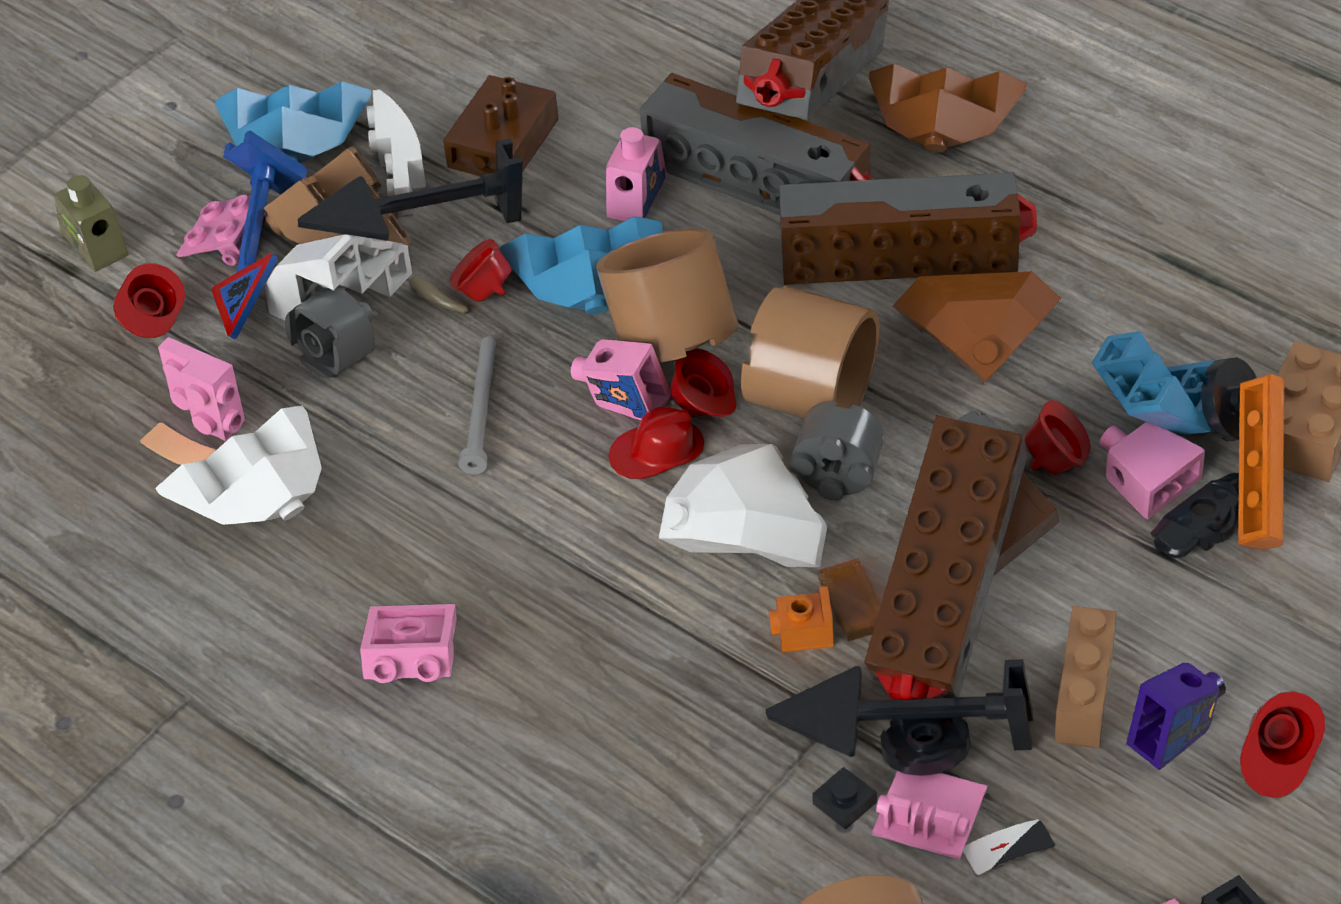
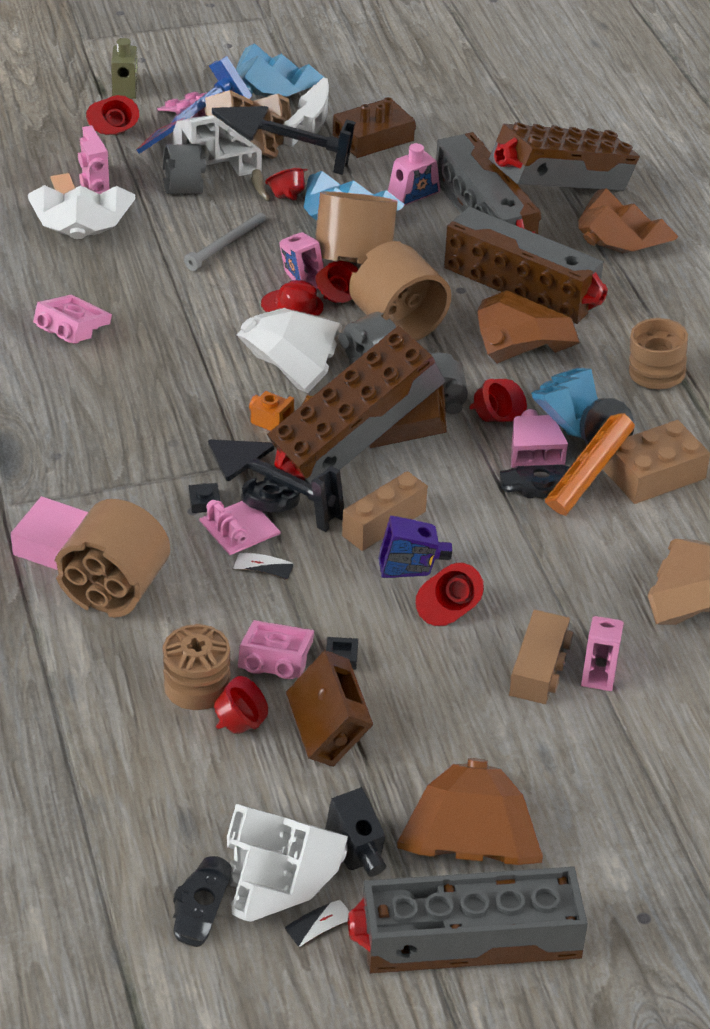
camera: 30 degrees right, 5 degrees down
none -> medium nougat wheel [629,318,688,390]

